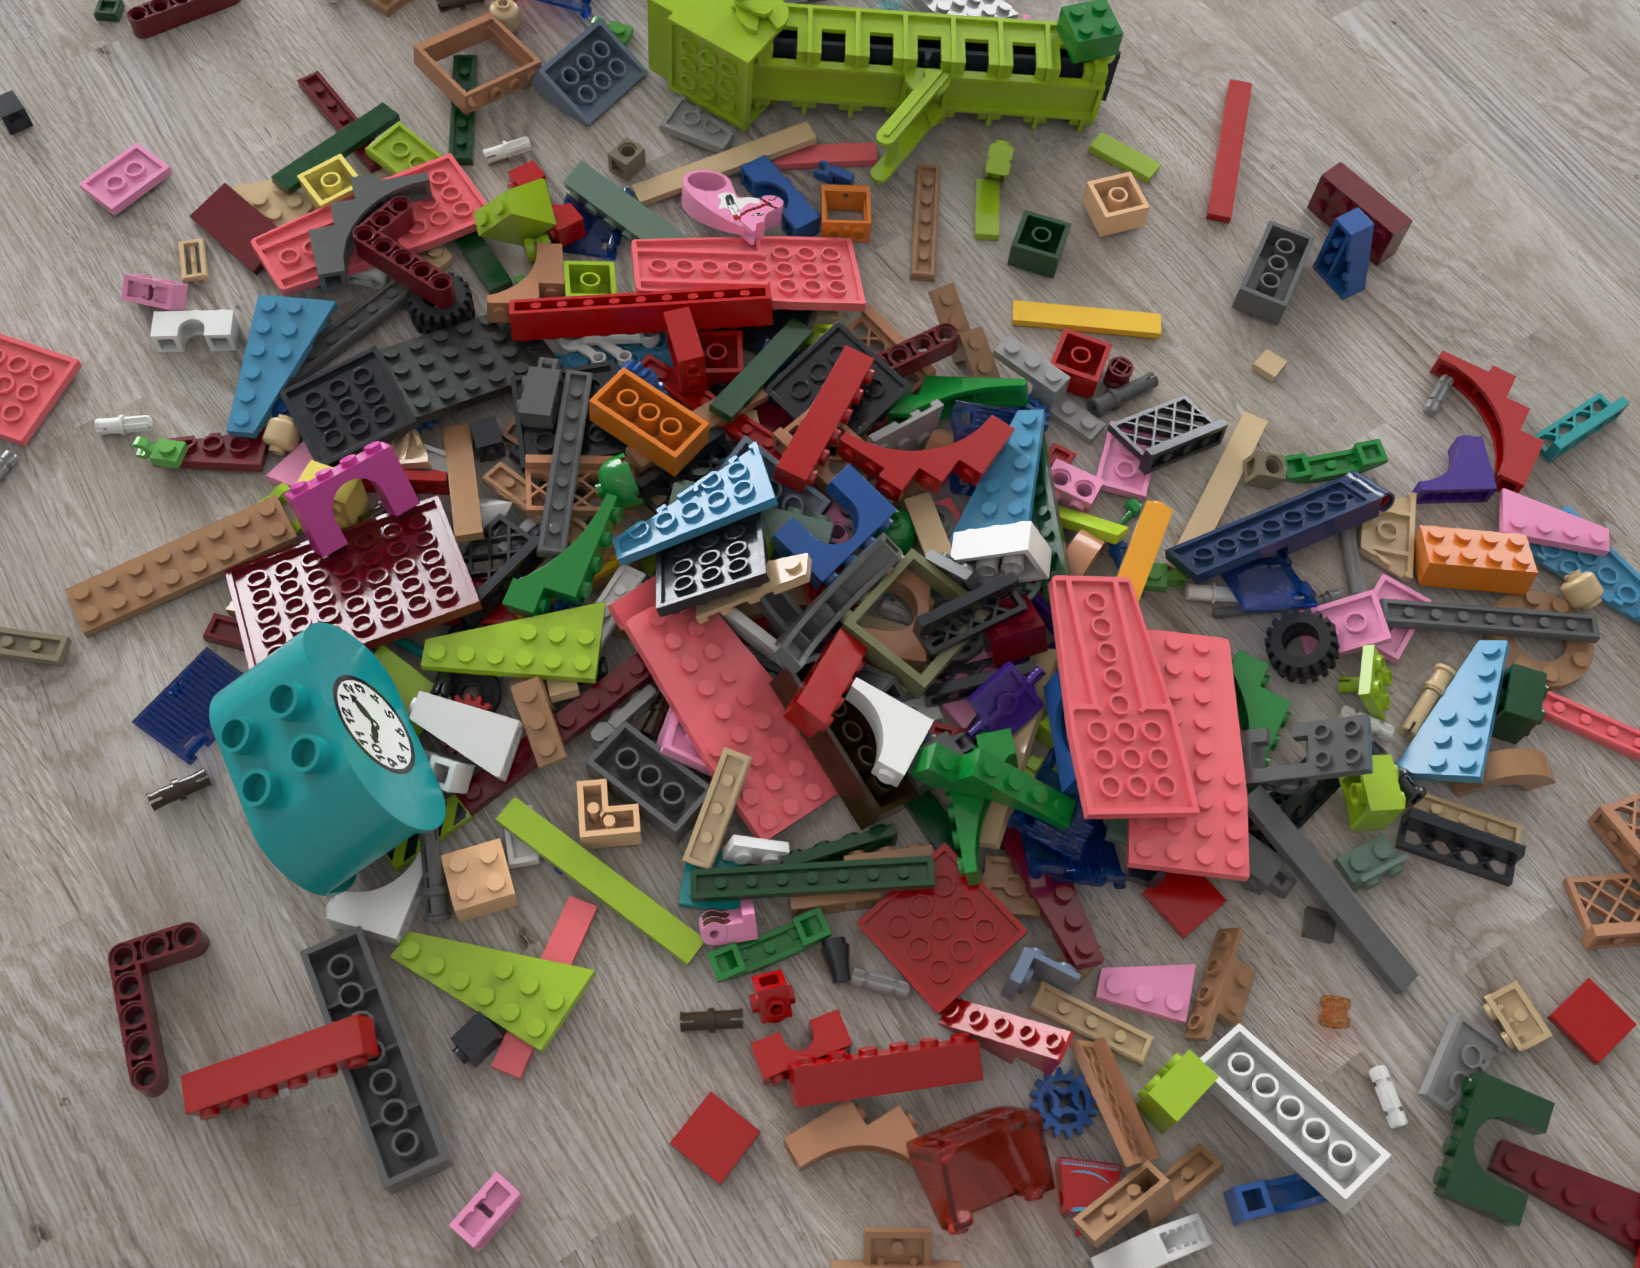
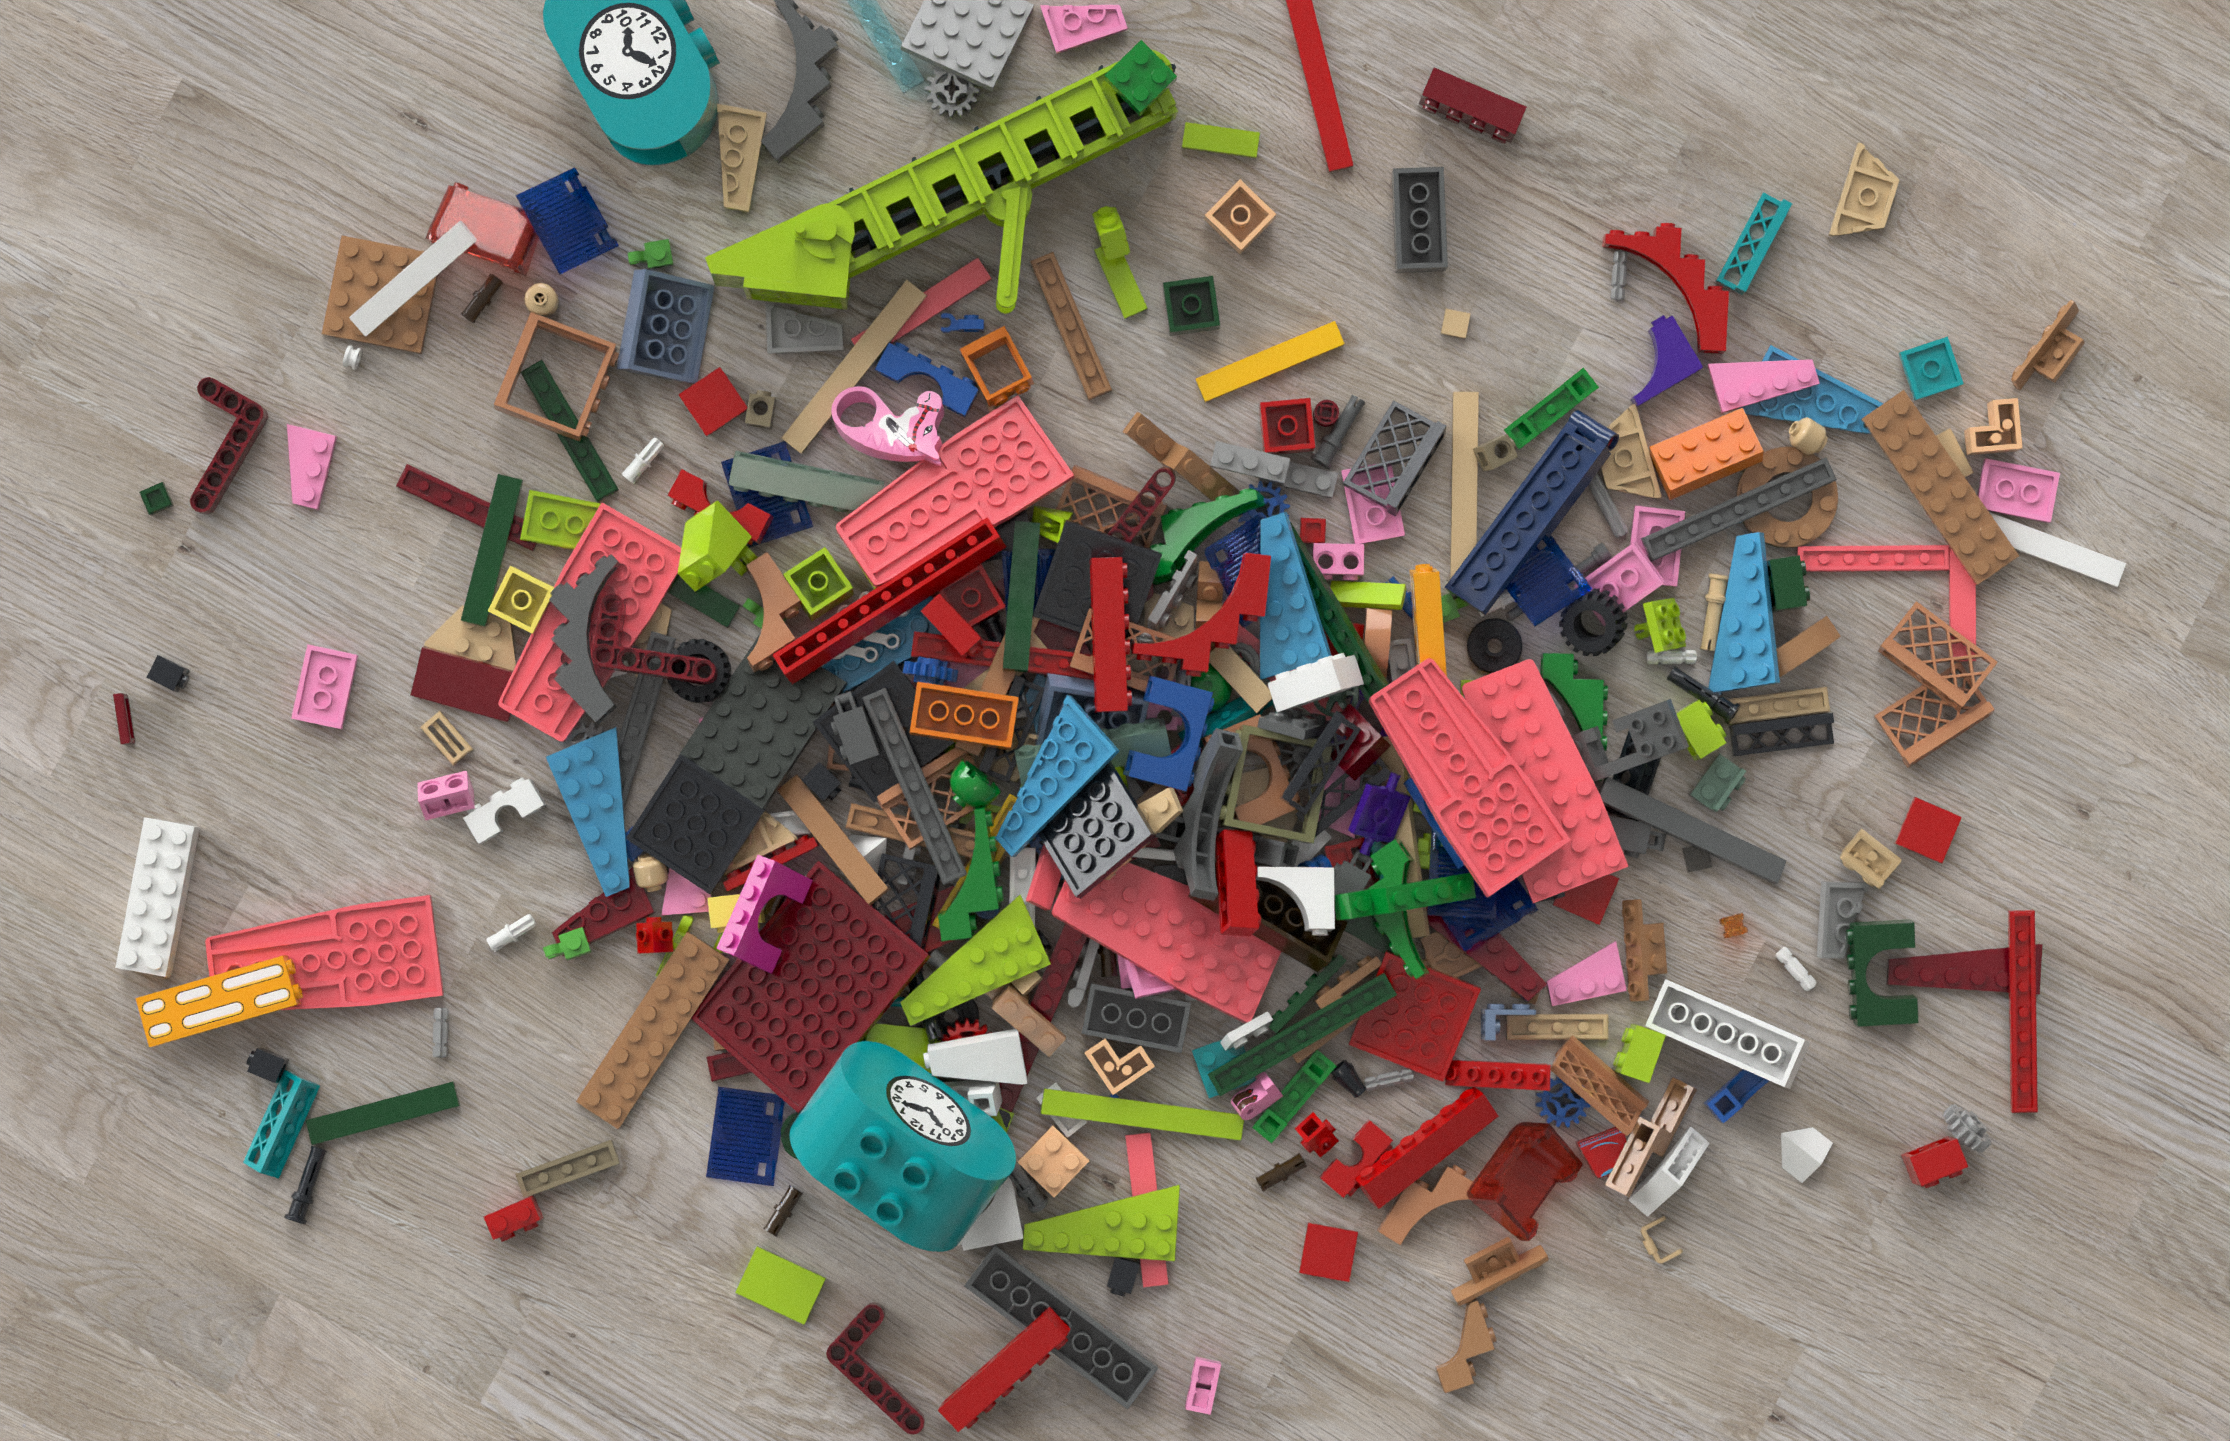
camera: 25 degrees left, 25 degrees up
tan tile [682,747,753,869] -> none
green hand [1118,497,1142,525] -> none
blue wedge [1313,207,1374,301] -> none
none -> bright pink wing [287,424,337,510]
none -> red brick [636,917,673,954]
none -> red tile [678,367,748,437]
none -> lime tile [735,1246,826,1325]
none -> black wheel [1467,618,1522,673]

